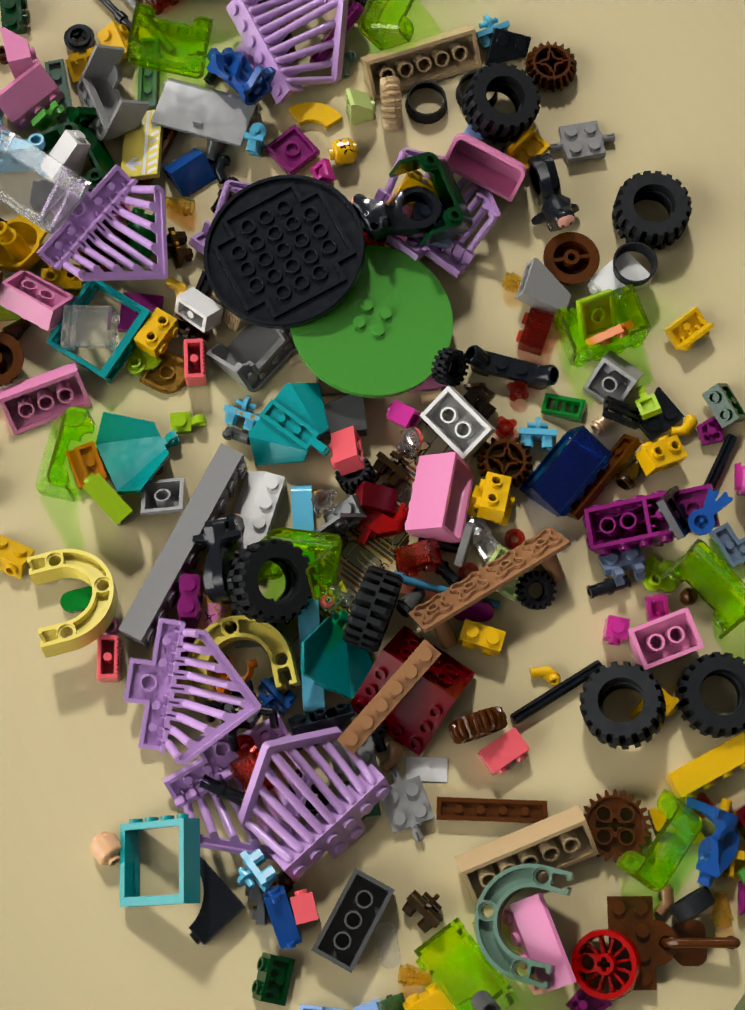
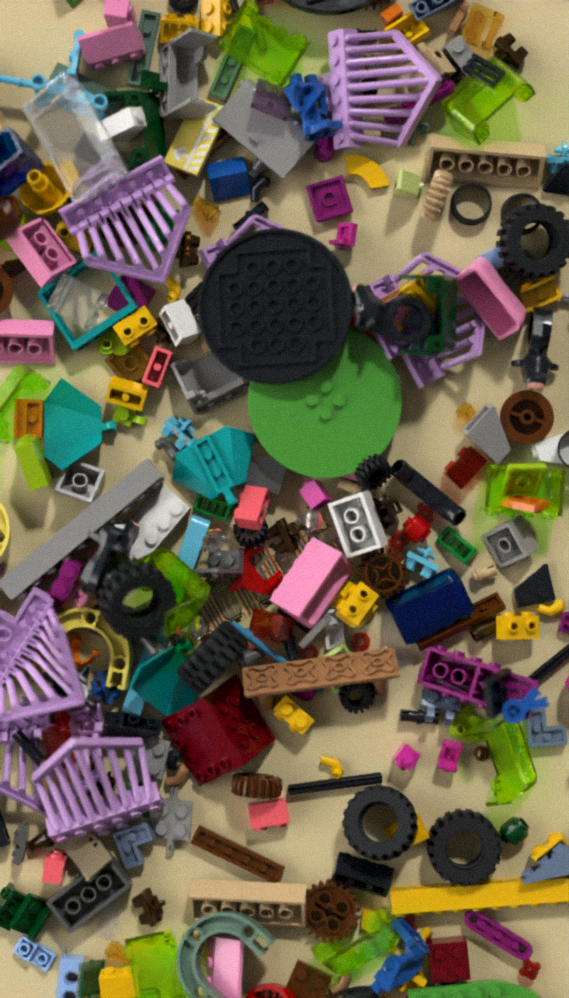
camera: 25 degrees right, 15 degrees up
bright green plate [30,100,66,131] -> none
medium azure hips [237,849,277,894] -> none
medium azure hips [244,122,269,157] -> none
blue brick [263,885,302,949] -> none
yellow head [329,138,358,166] -> none
medium nougat plate [337,639,441,755] -> none
dark red slope [355,481,397,514] -> none
white sticker [406,756,448,782] -> none
black tile [602,396,640,430] -> none
bright pink slope [628,607,704,670] -> none
lime plate [635,385,662,420] -> none
none -> dark green bracket [9,893,52,941]
none -> dark tan door [58,831,113,883]
none -> yellow brick [105,376,149,411]
none -> sand blue plate [112,820,155,870]
none -> dark grey cone [139,636,166,658]
none -> green slope [192,493,237,523]
none -> clear purple slope [250,78,291,121]
none -> magenta tile [314,137,335,163]
none -> black brick [331,852,394,898]
none -> red head [402,515,432,544]

